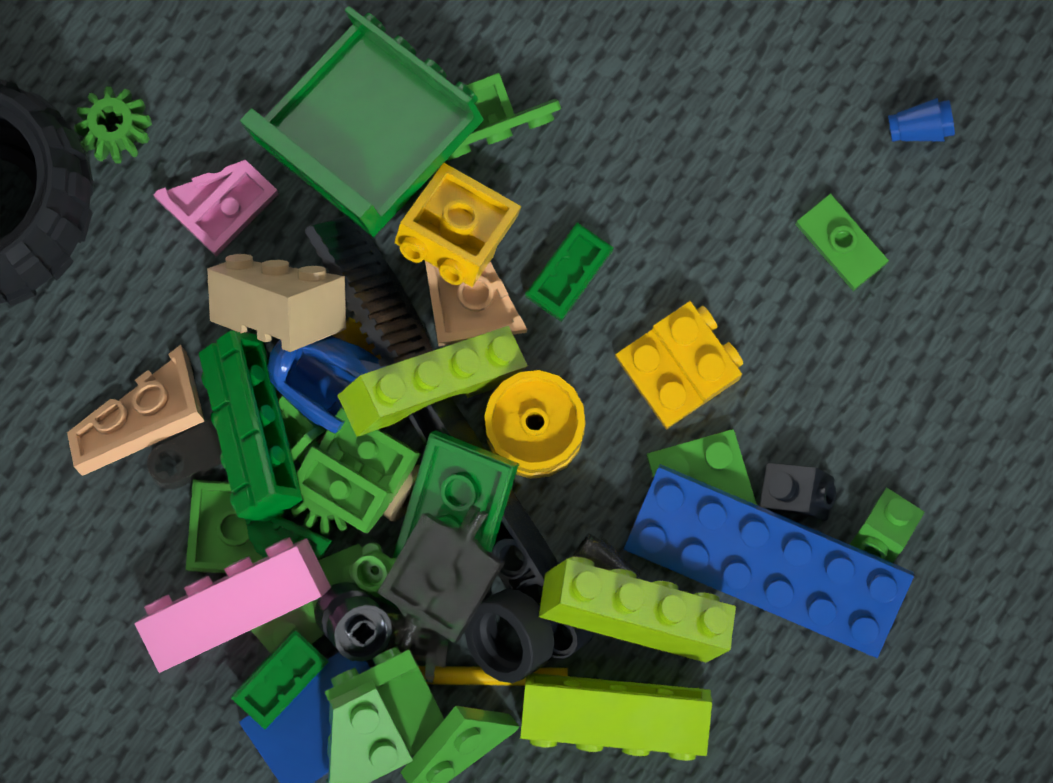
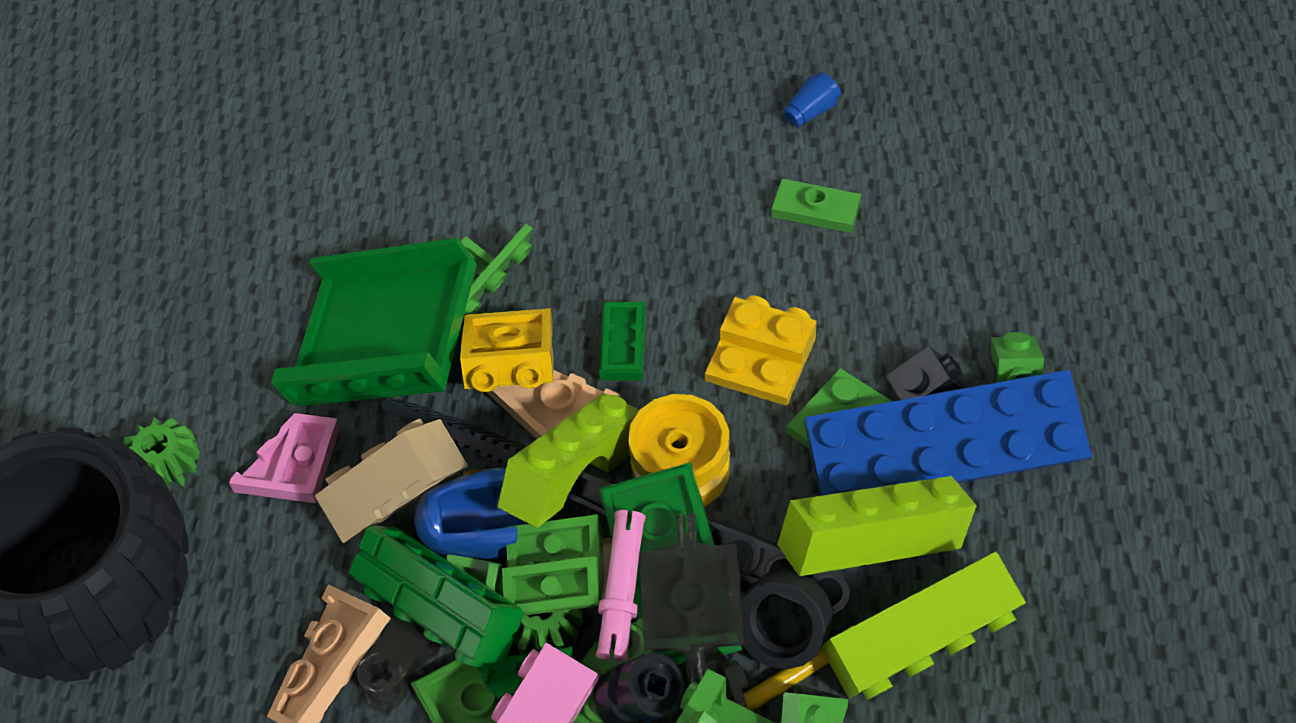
camera: 30 degrees left, 25 degrees down
none -> bright pink pin [596,510,646,662]

